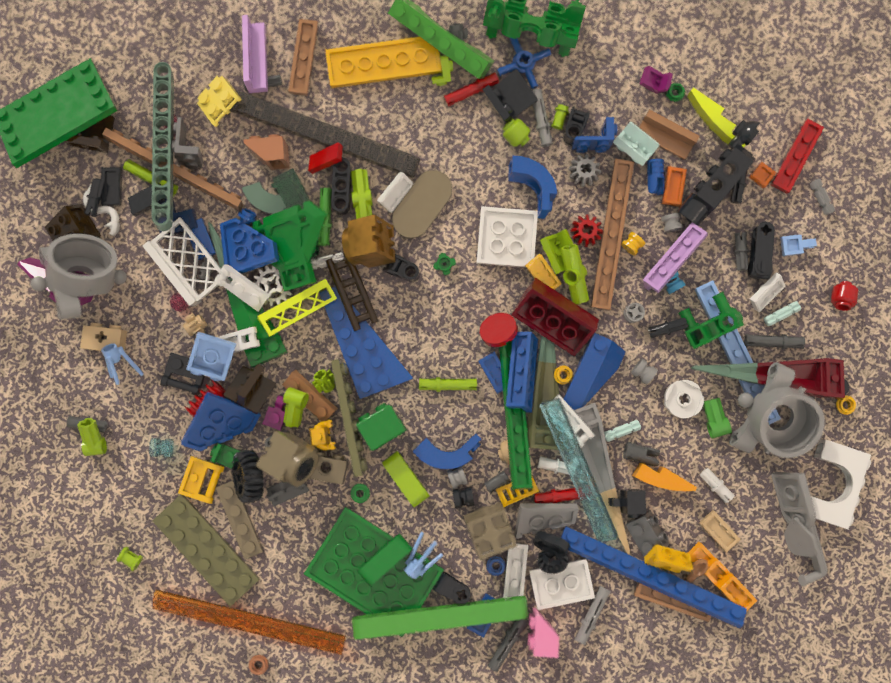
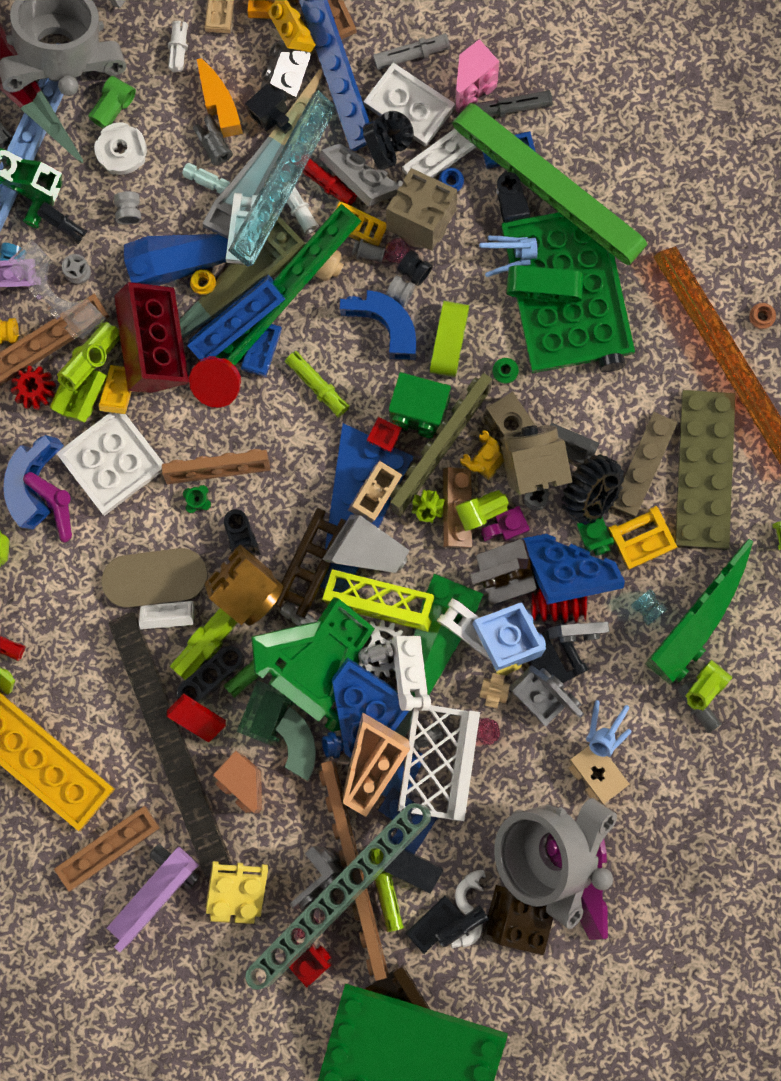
camera: 125 degrees left, 5 degrees down
none -> clear arch [8,239,106,340]
none -> magenta piece [23,472,72,543]
none -> medium nougat plate [162,449,271,484]
none -> red bracket [289,944,332,988]
none -> light grey slope [323,515,410,573]
none -> light nougat wedge [343,712,410,817]
none -> tan brick [348,461,402,523]
none -> light grey piece [360,642,393,665]
none -> red tile [367,417,402,453]
none -> clear pink plate [384,238,409,263]
none -> flat silver bracket [509,665,584,726]
none -> plate [548,621,609,643]
none -> black tile [598,353,626,373]
none -> green wedge [645,539,753,685]

